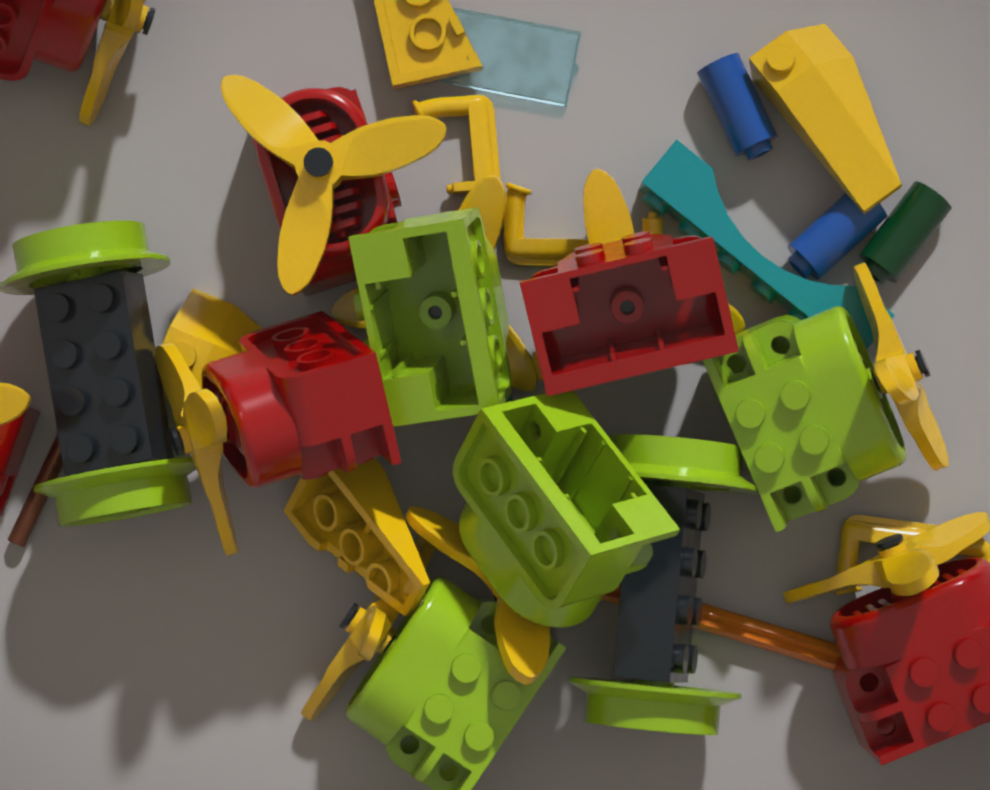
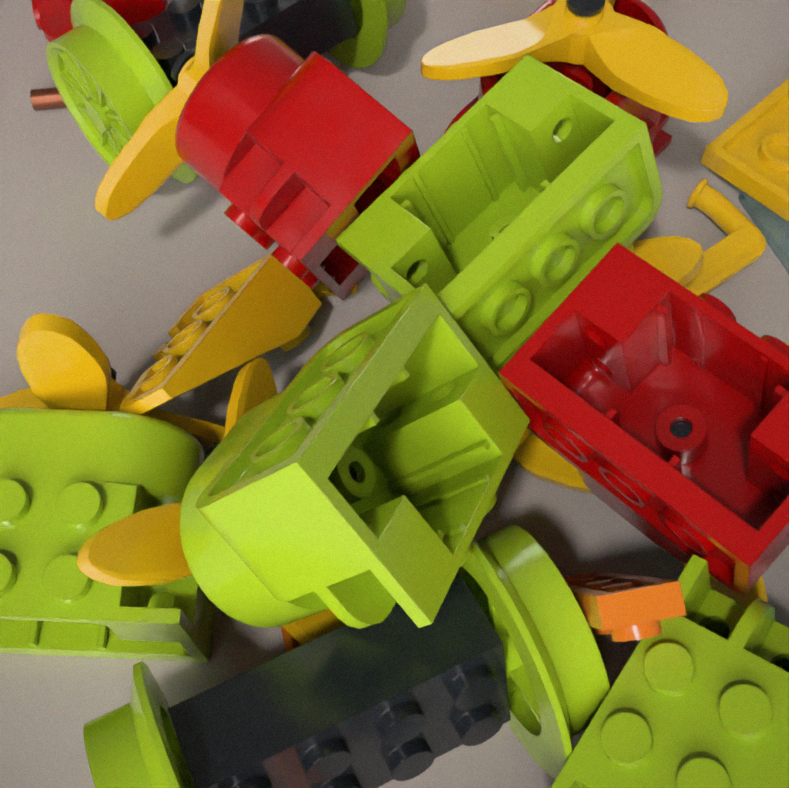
camera: 60 degrees right, 25 degrees down
none -> orange plate [564,571,687,642]

